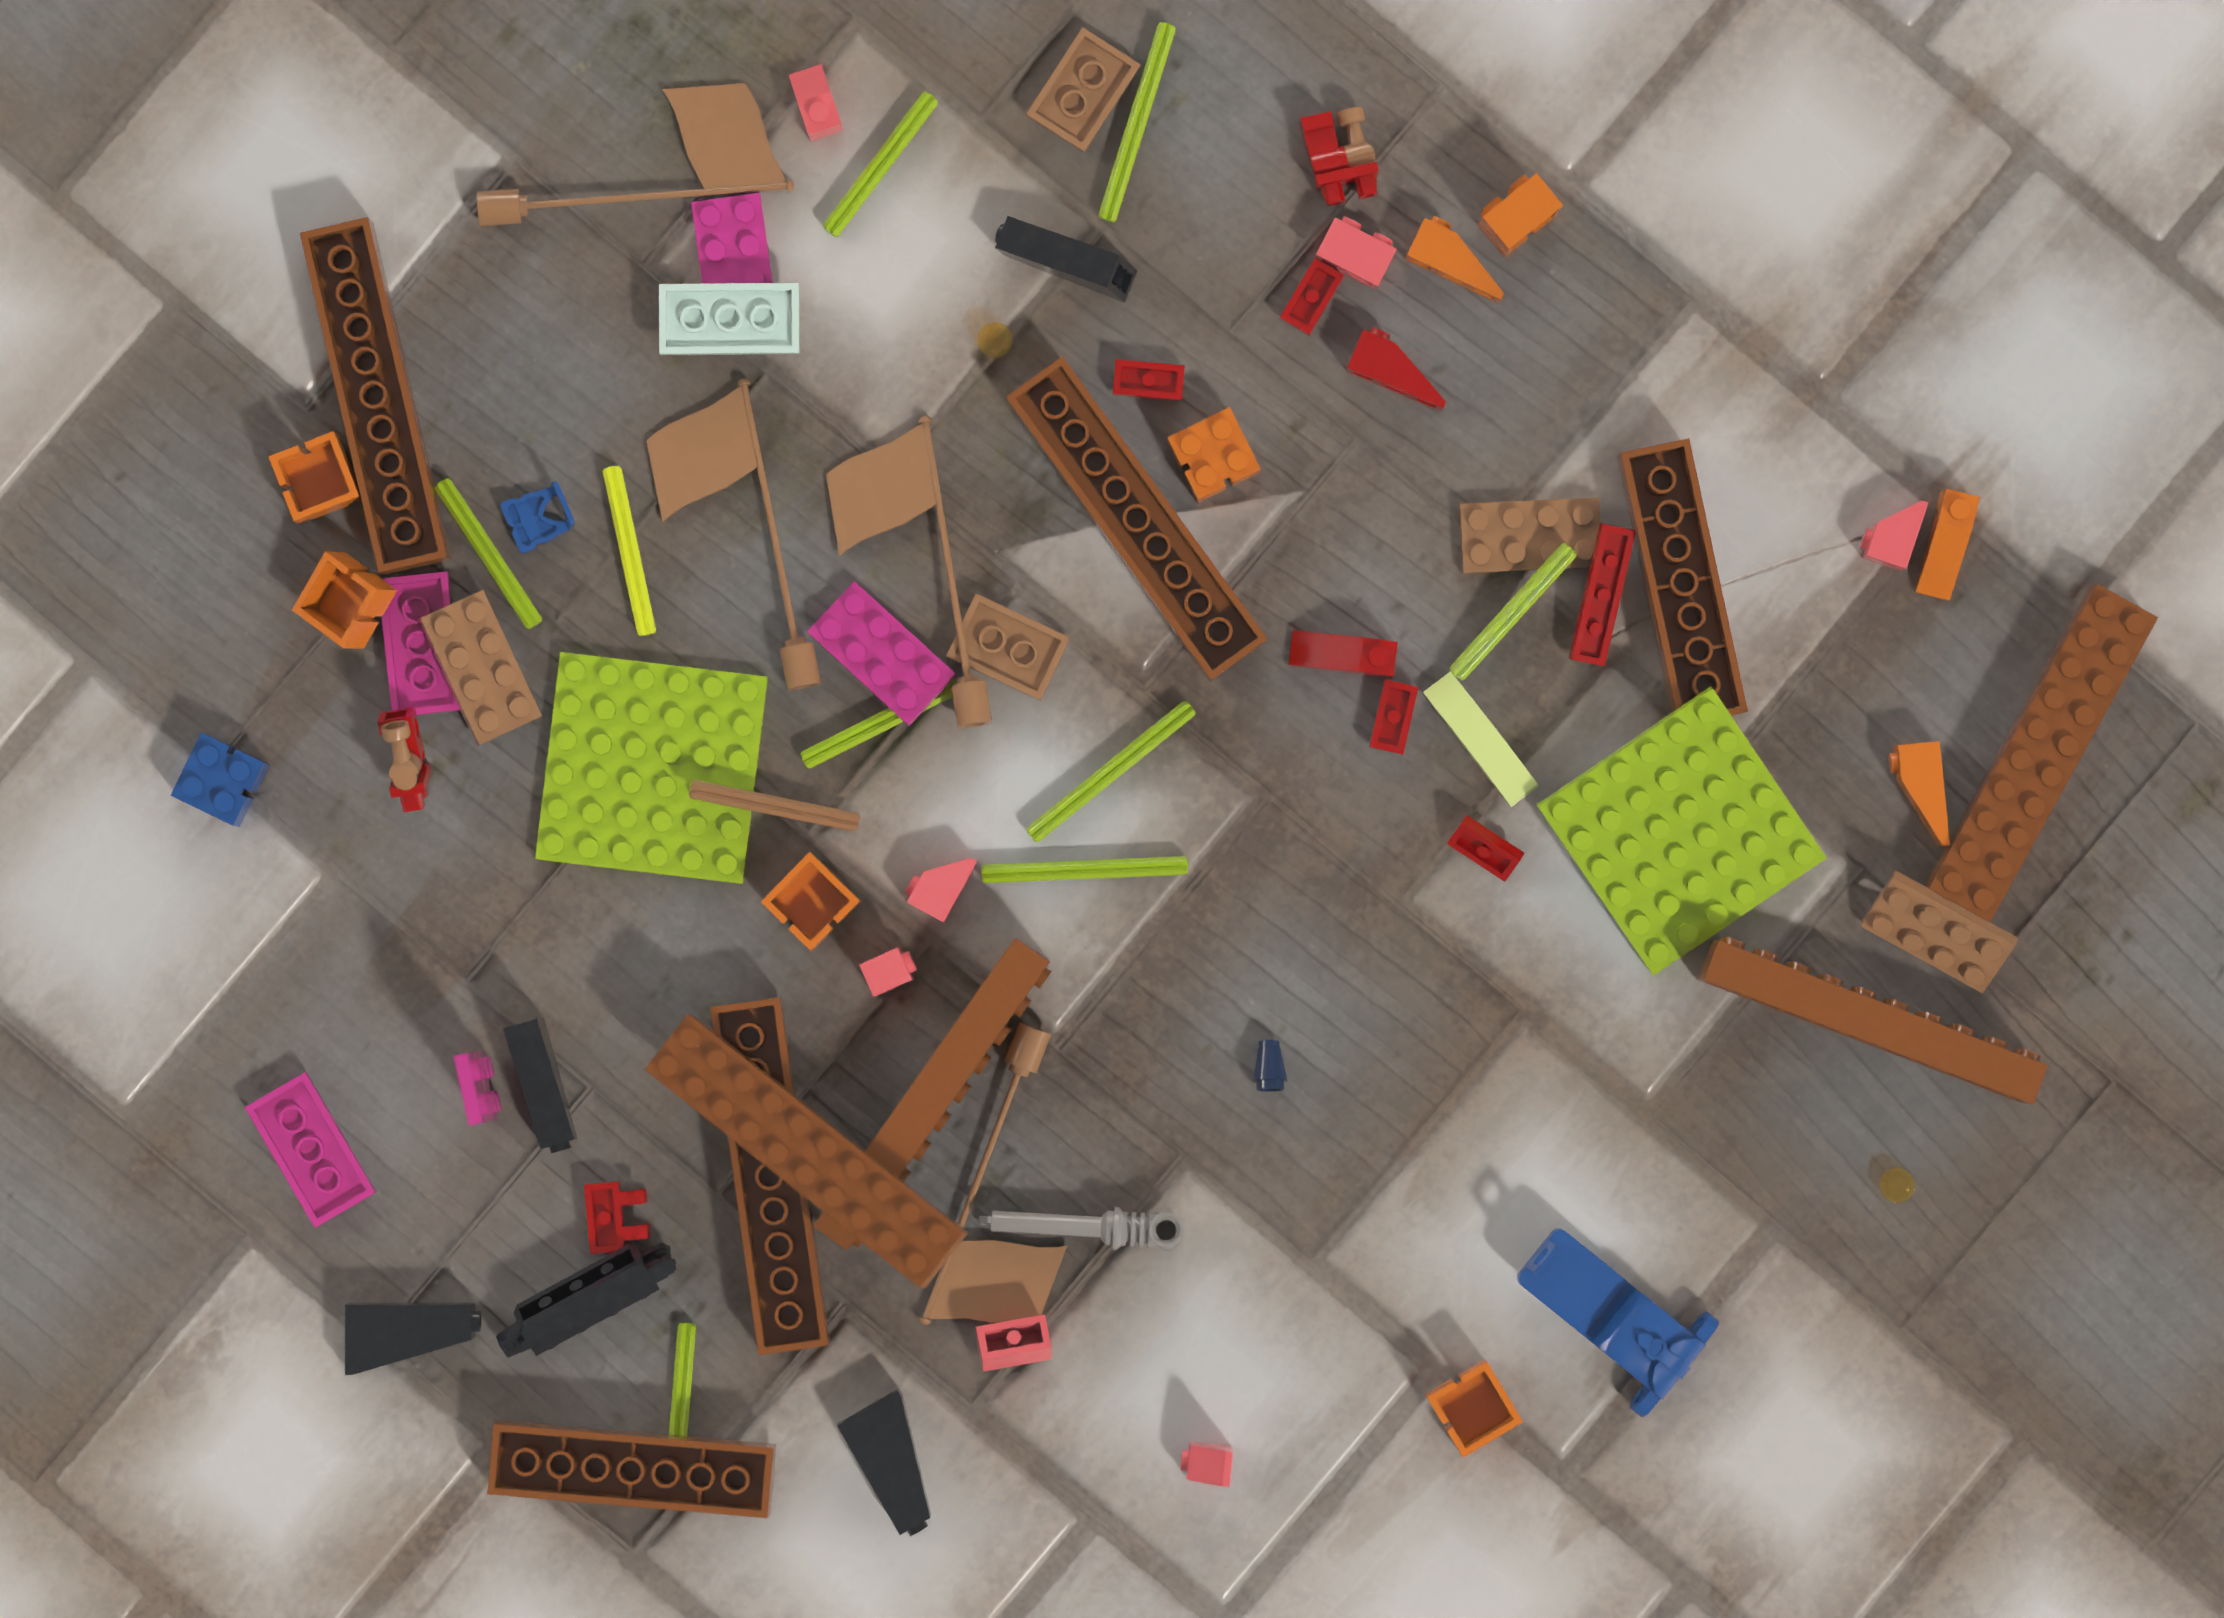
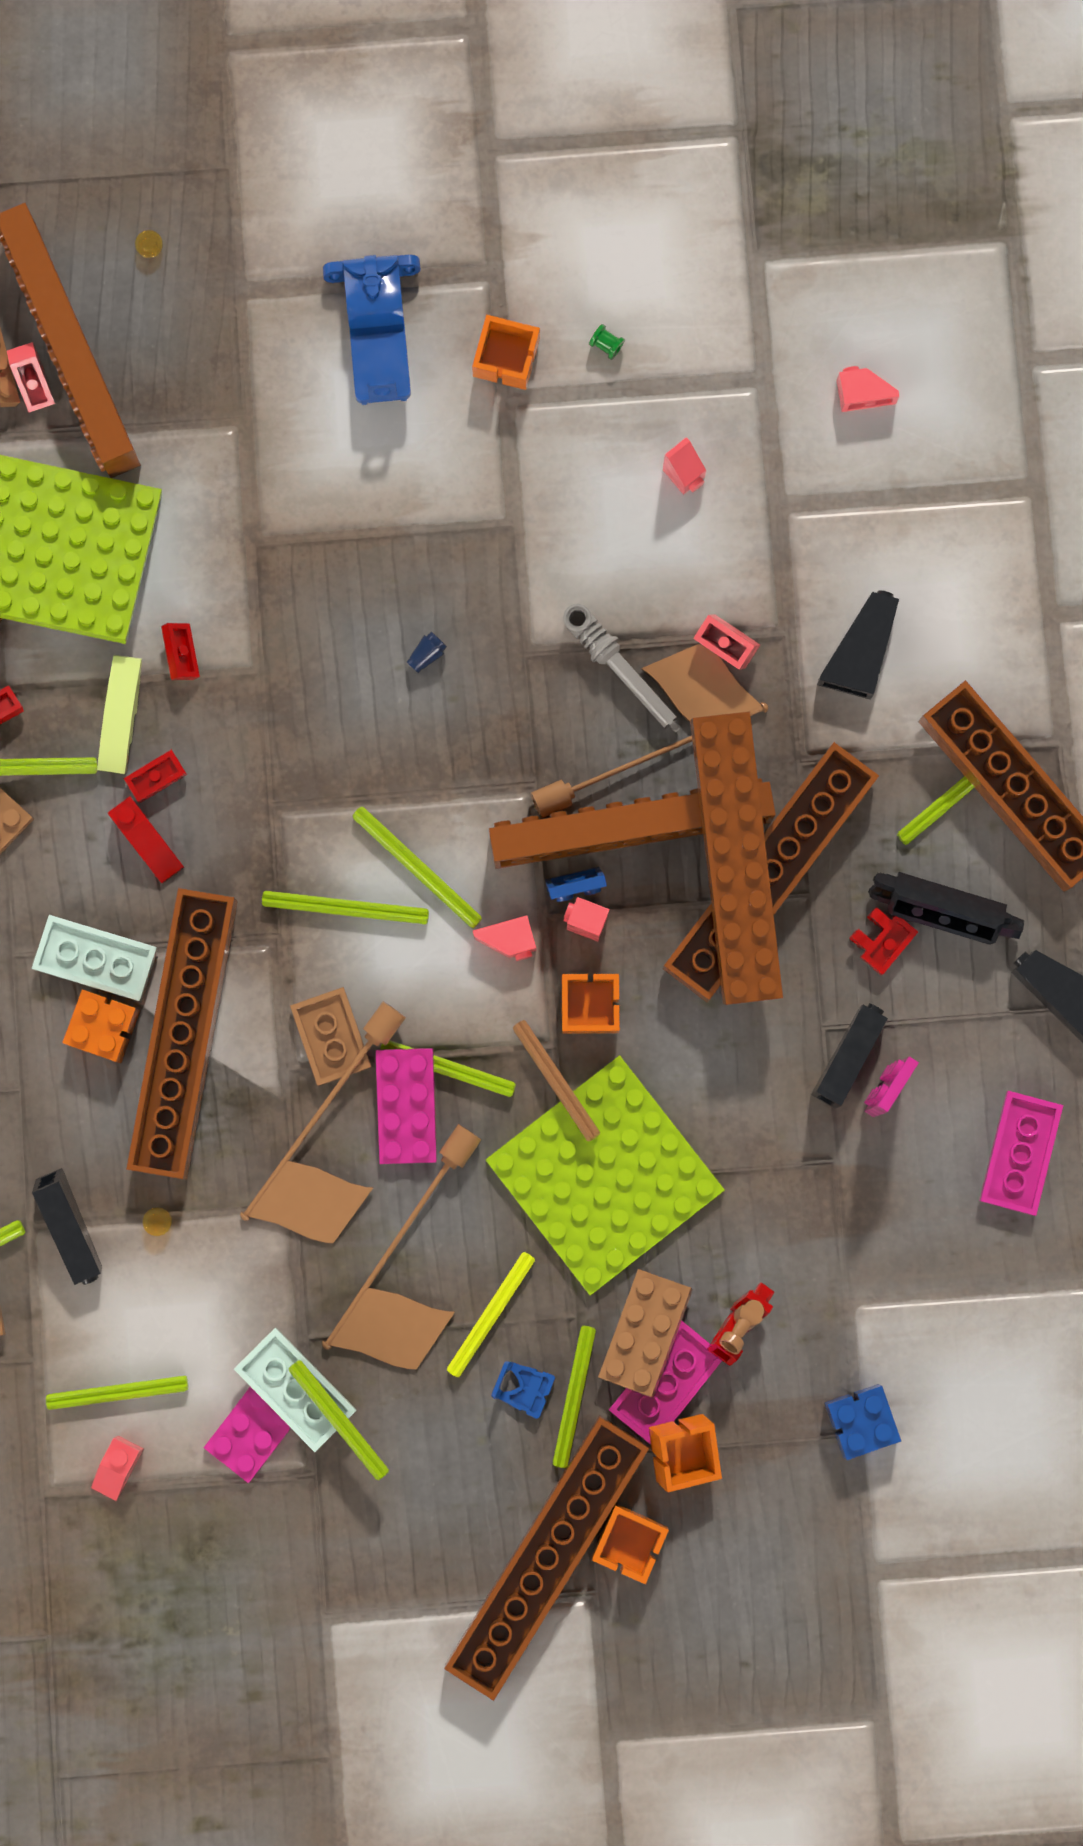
camera: 130 degrees left, 5 degrees down
medium nougat flag [477,83,795,227] -> none
red plate [1112,359,1185,401] -> none
none -> coral slope [7,342,55,413]
none -> light aqua plate [32,915,158,1002]
none -> lime axle [289,1360,389,1480]
none -> blue plate [545,867,607,902]
none -> green bush [589,324,625,360]

